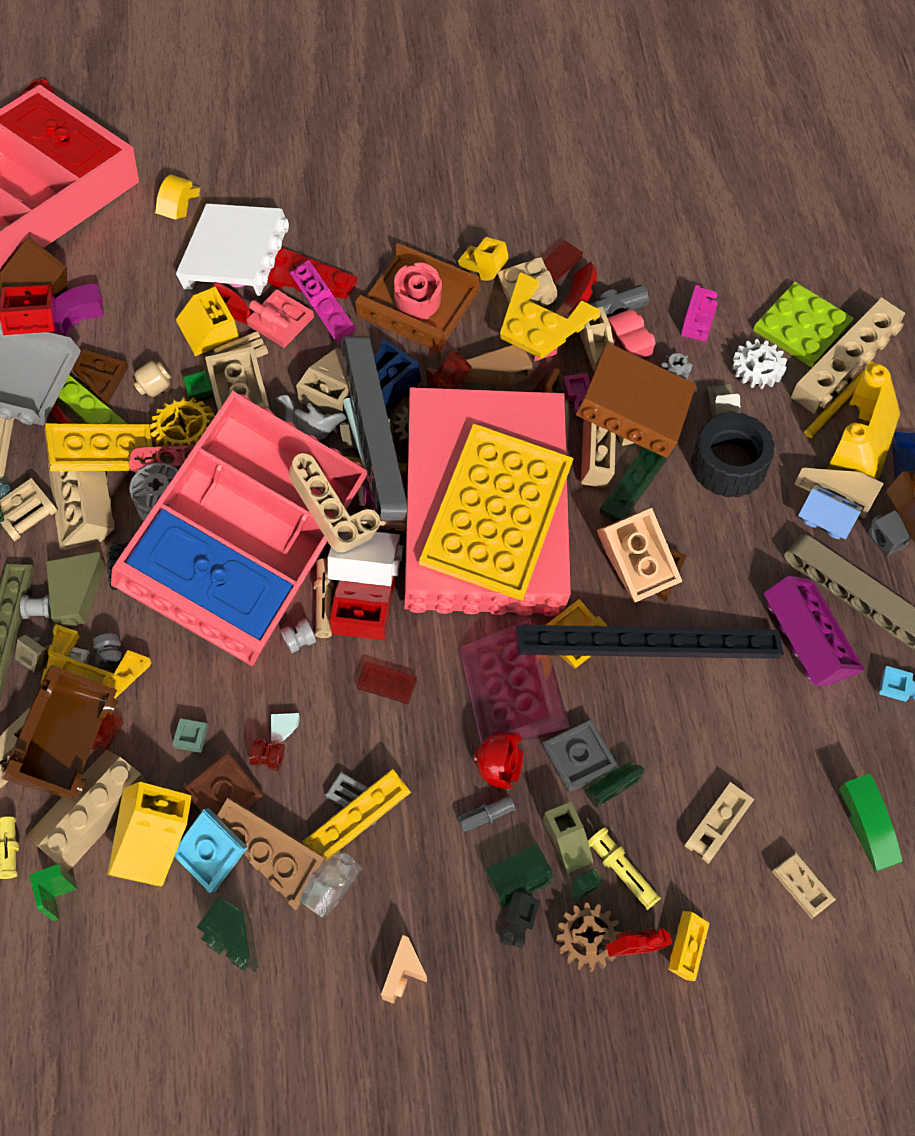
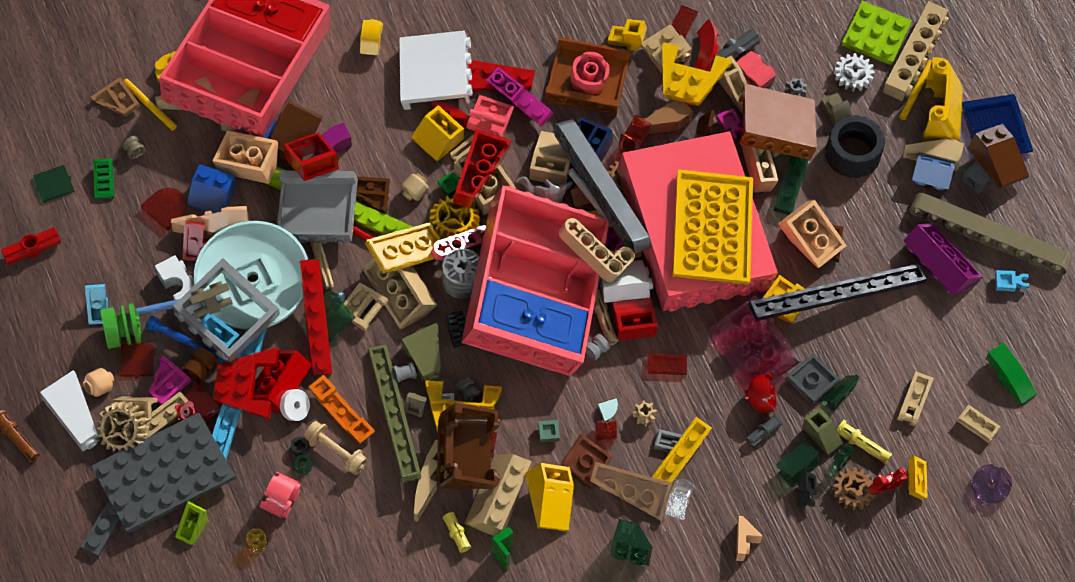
camera: 20 degrees left, 0 degrees up
medium azure tile [174,808,248,893] -> none
dark pink hinge [681,285,718,342] -> none
none -> red wedge [452,129,512,209]
none -> tan gear [632,401,657,427]
none -> clear purple plate [971,464,1012,504]

